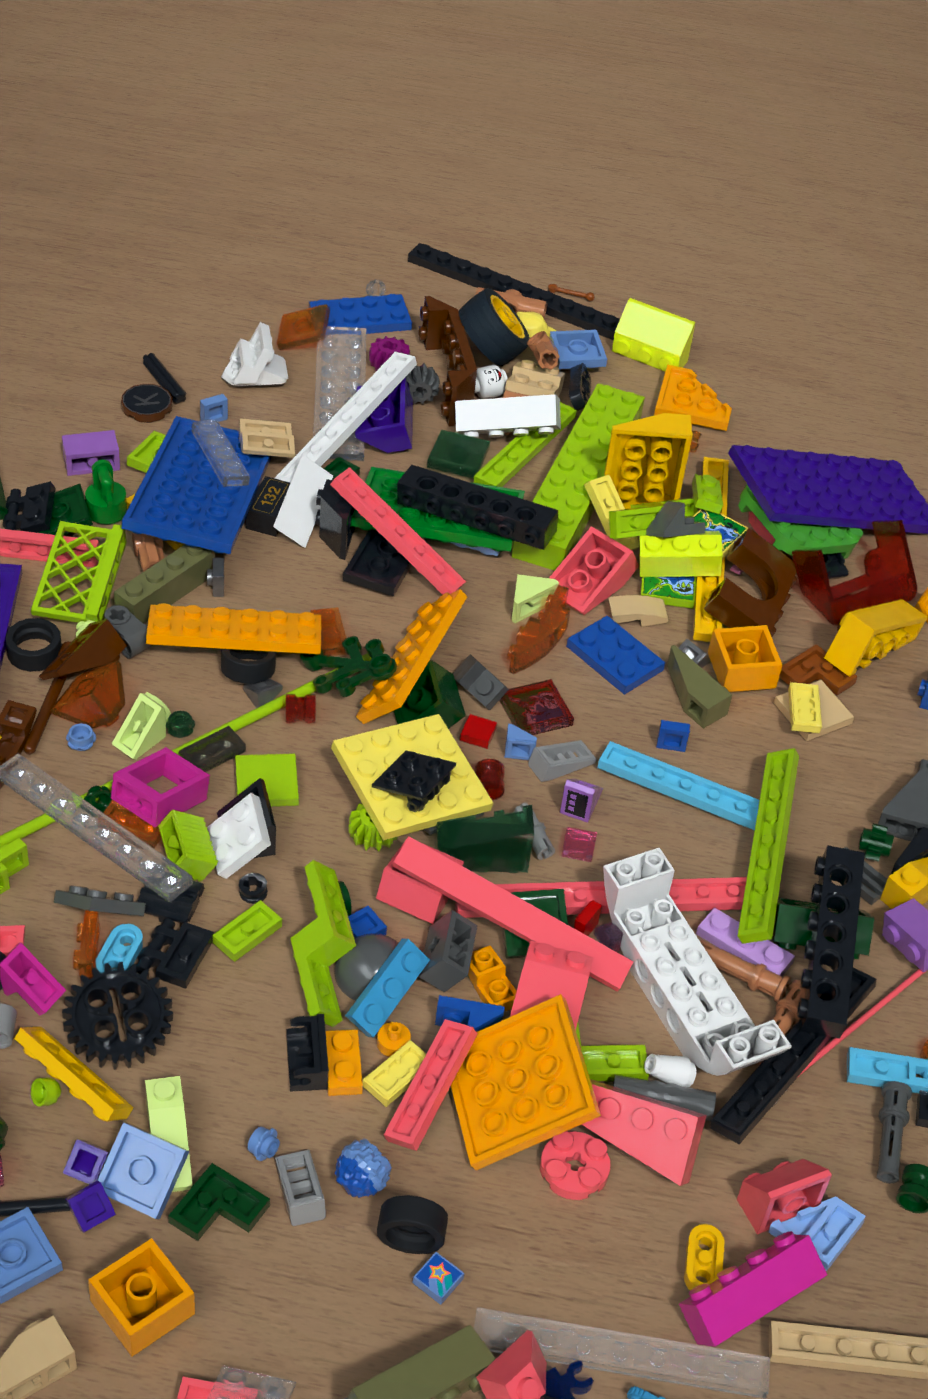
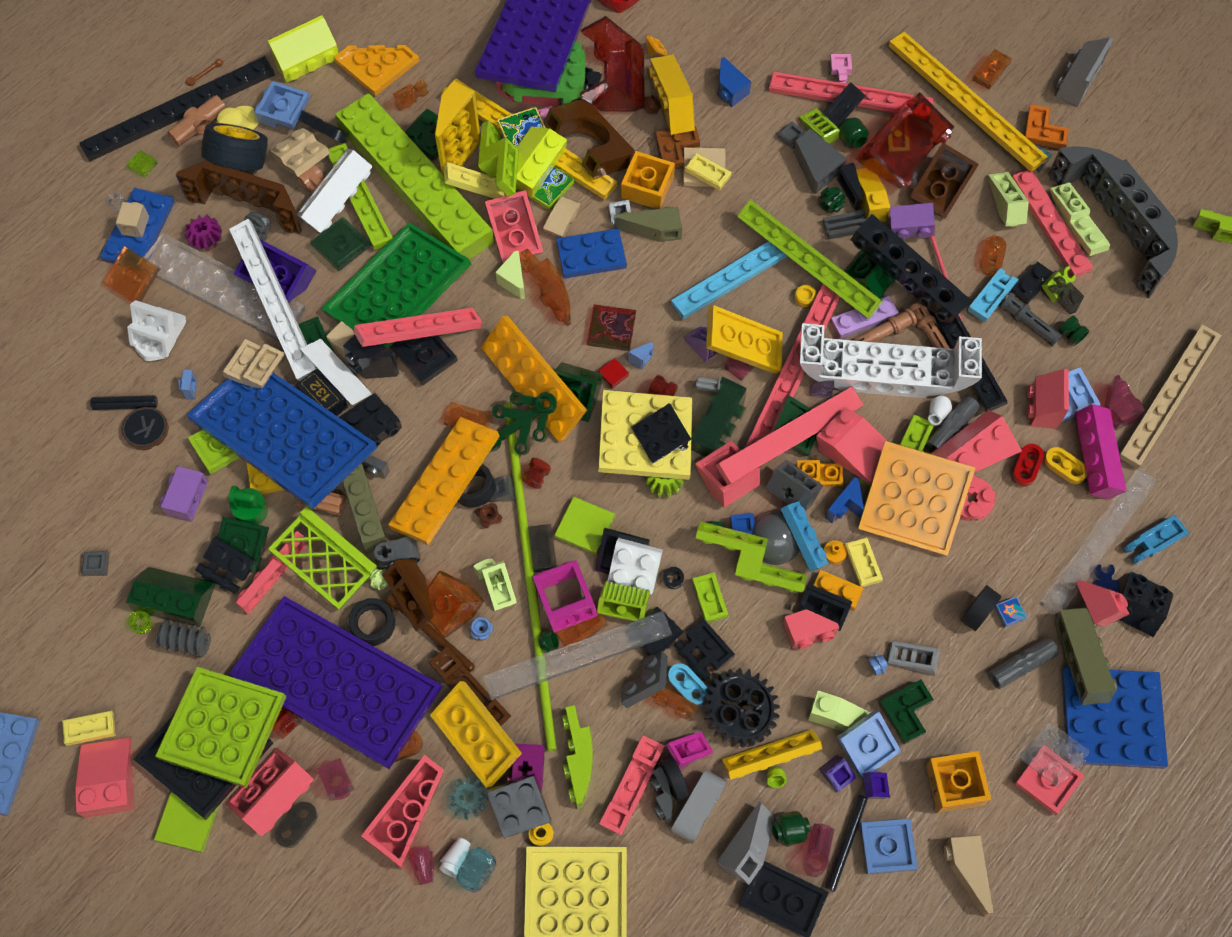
camera: 55 degrees left, 20 degrees up
clear green plate [166,711,195,738] -> none
clear plate [191,419,250,487] -> none
piece [335,1138,392,1198] -> none
coral plate [384,1019,477,1151] -> none
black brick [397,464,558,550] -> none
dark grey slope [452,654,509,710] -> none
white head [475,365,508,399] -> none
nougat piece [527,331,560,370] -> none
light grey slope [528,740,596,782] -> none
red tile [574,900,602,936] -> none
dark grey slope [646,501,705,537] -> none
blue plate [656,720,690,752] -> none
lime plate [692,474,723,514] -> none
none -> tan brick [116,202,149,238]
none -> clear neon green tile [127,150,158,178]
none -> black plate [339,393,402,447]
none -> copper plate [476,503,502,528]
none -> yellow plate [706,305,783,374]
none -> coral slope [782,609,839,650]
none -> yellow tile [794,285,817,307]
none -> dark grey axle [988,637,1059,689]
none -> red plate [1012,444,1044,487]
none -> clear pink slope [1104,375,1144,430]

